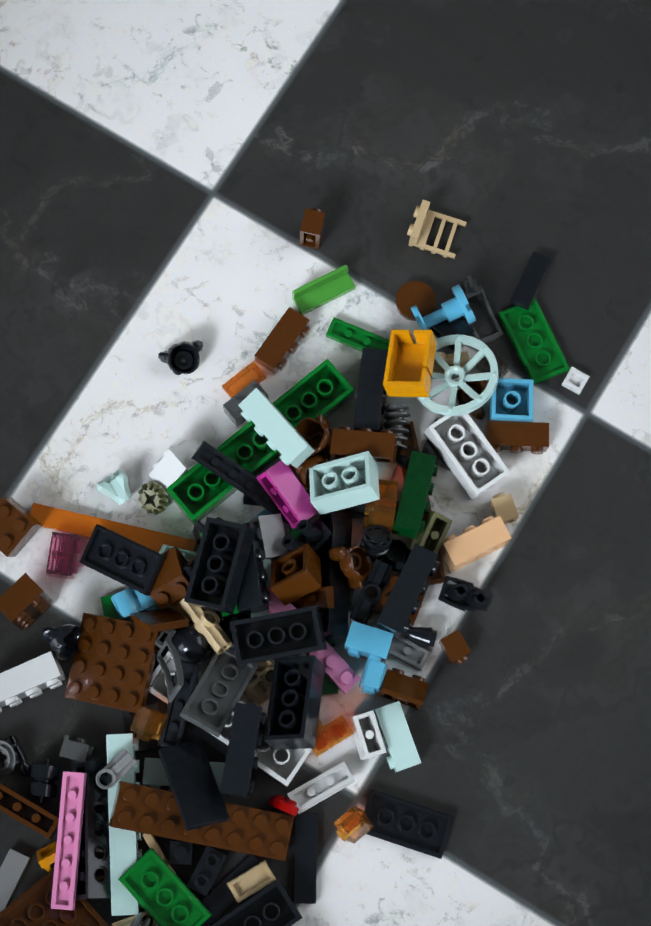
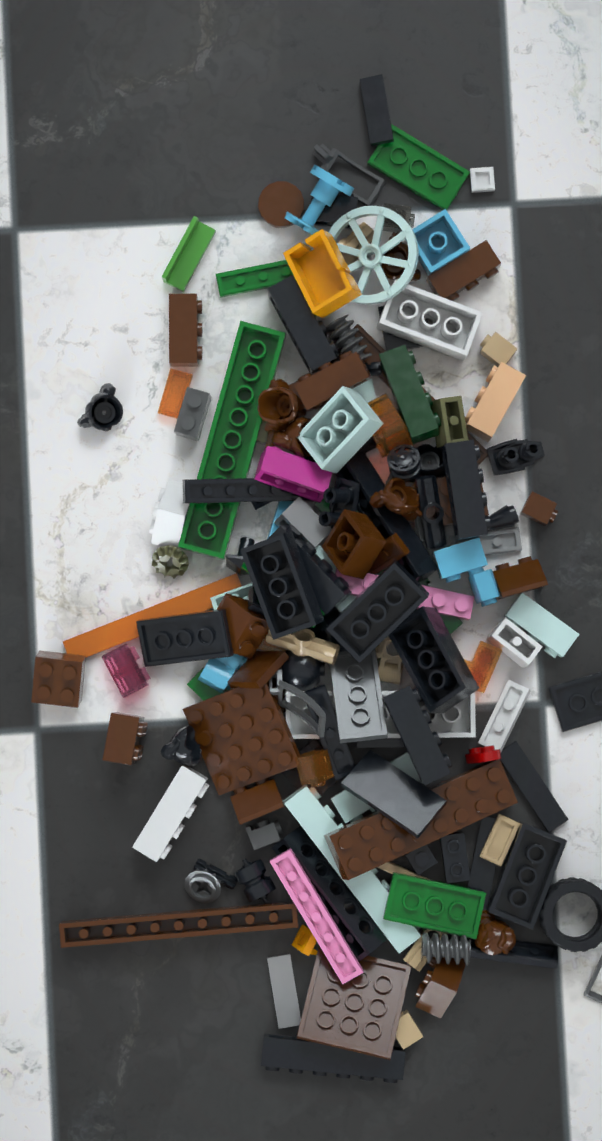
camera: 25 degrees left, 10 degrees up
light aqua rock [96,469,132,505] -> none
light grey piece [96,748,138,789] -> none
light aqua brick [238,388,315,468] -> none
reddish brown brick [300,208,325,250] -> none
clear orange brick [334,806,374,844] -> none
tan plate [407,200,467,259] -> none
none -> reddish brown slope [230,778,285,825]

